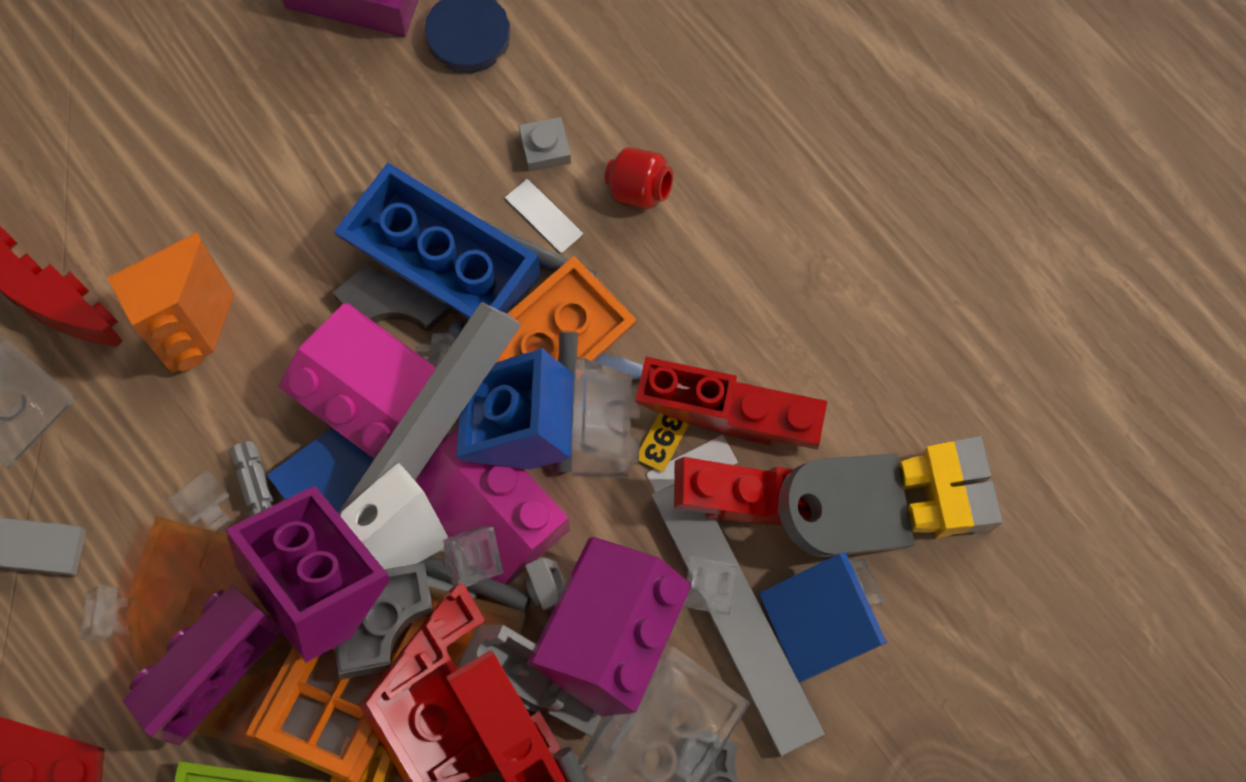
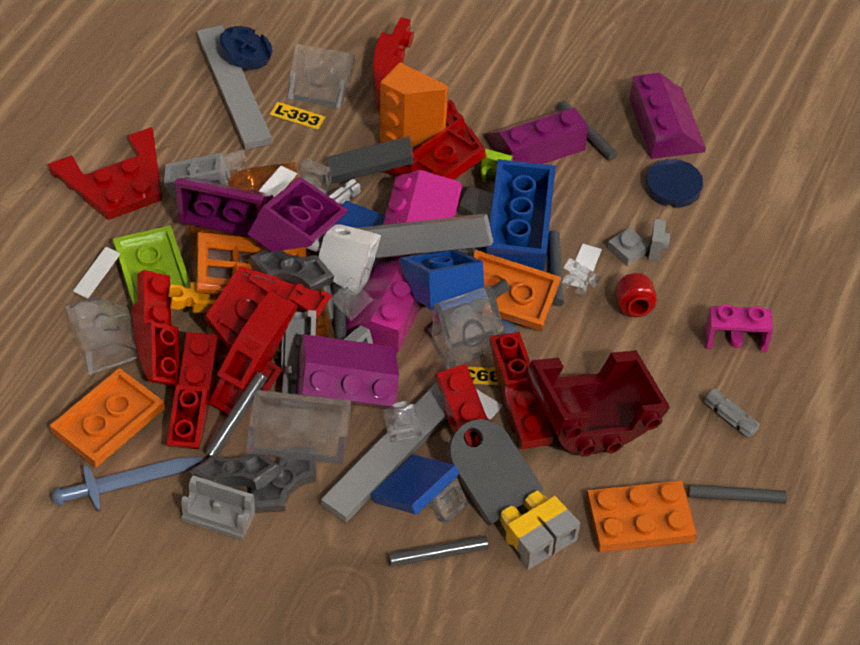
camera: 65 degrees right, 20 degrees down
none -> light grey hinge [164,153,231,200]
none -> white sticker [259,166,298,197]
none -> yellow sticker [269,102,326,130]
none -> dark grey tile [327,136,414,184]
none -> red wing [383,100,486,180]
none -> dark grey bar [388,536,488,567]
none -> lime tile [480,149,513,182]
none -> magenta slope [485,108,588,164]
none -> dark red cylinder [527,350,670,457]
none -> dark grey bar [558,100,617,161]
none -> clear tile [562,258,601,296]
none -> orange plate [586,480,697,552]
none -> light grey plate [648,219,670,261]
none -> dark grey bar [688,485,787,504]
none -> light grey axle [704,388,760,437]
none -> dark pink window [705,304,773,352]

